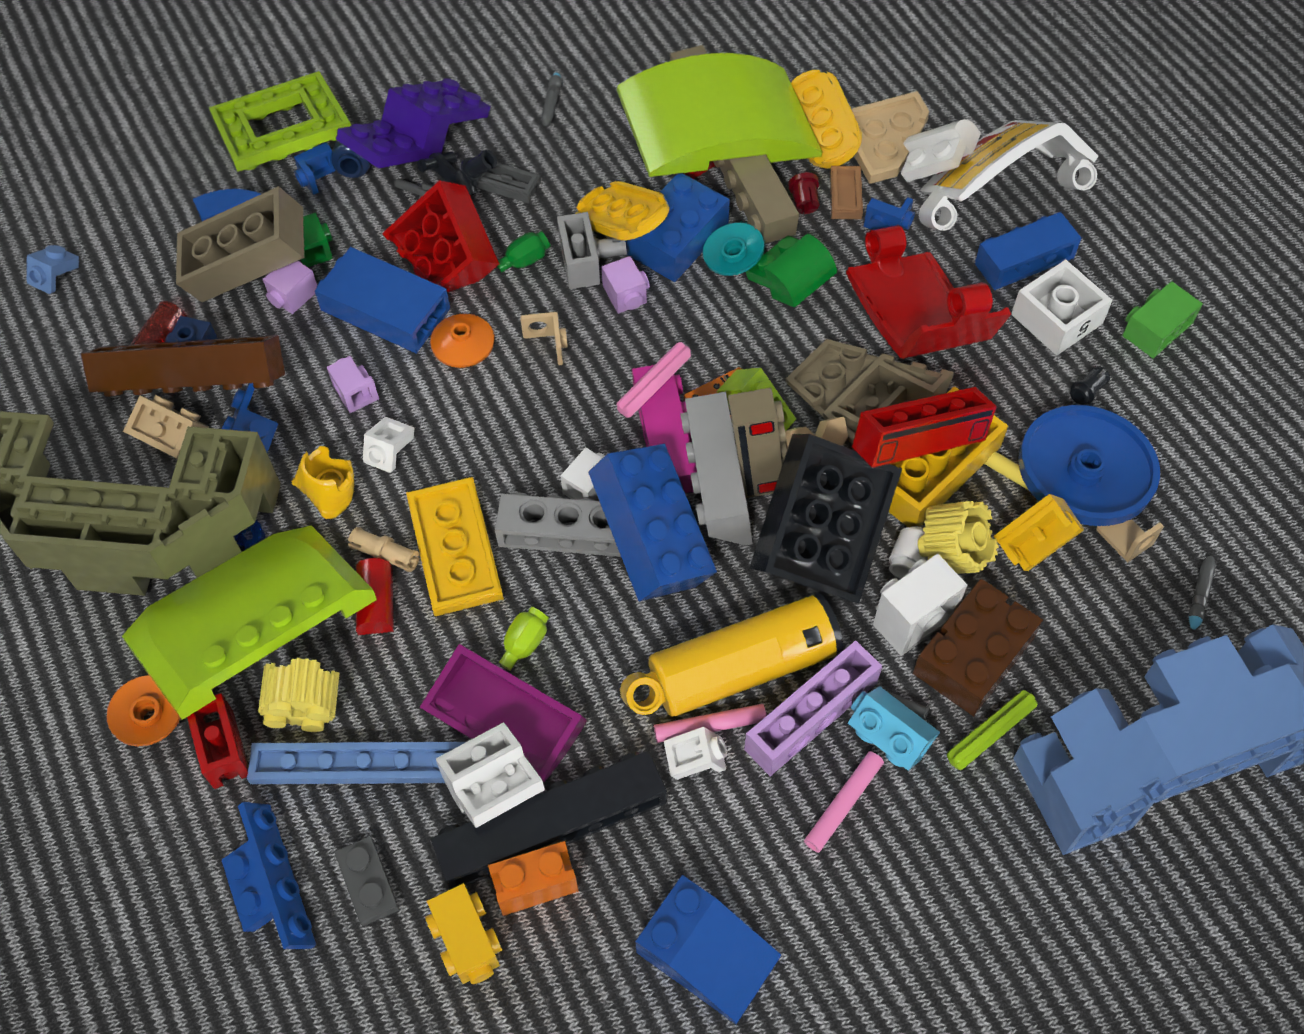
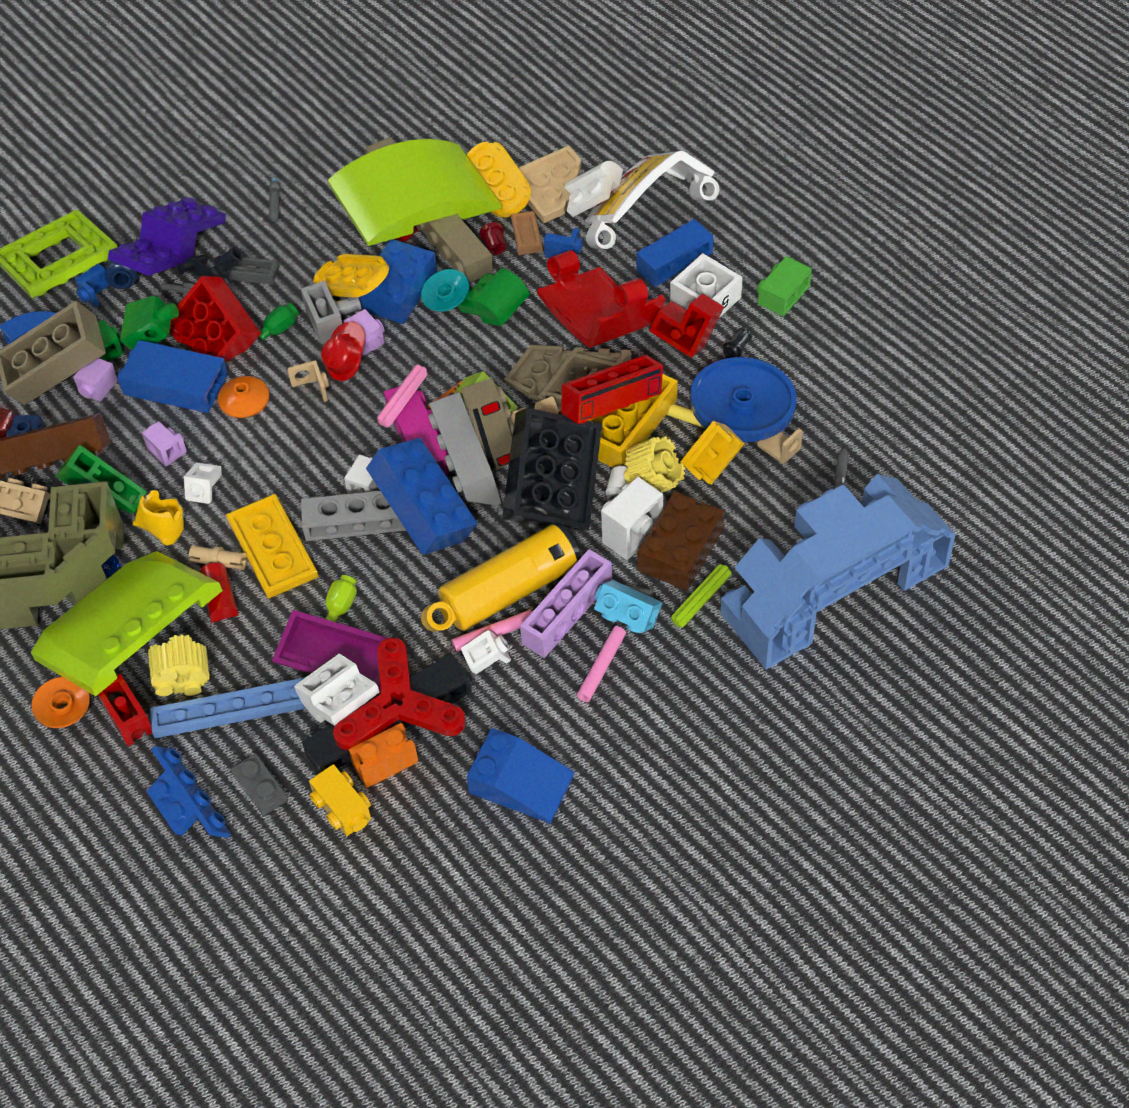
camera: 10 degrees left, 5 degrees down
none -> green slope [56,445,147,514]
none -> green torso [120,295,179,350]
none -> red piece [321,321,365,381]
none -> red piece [333,637,466,750]
none -> red brick [650,294,724,358]

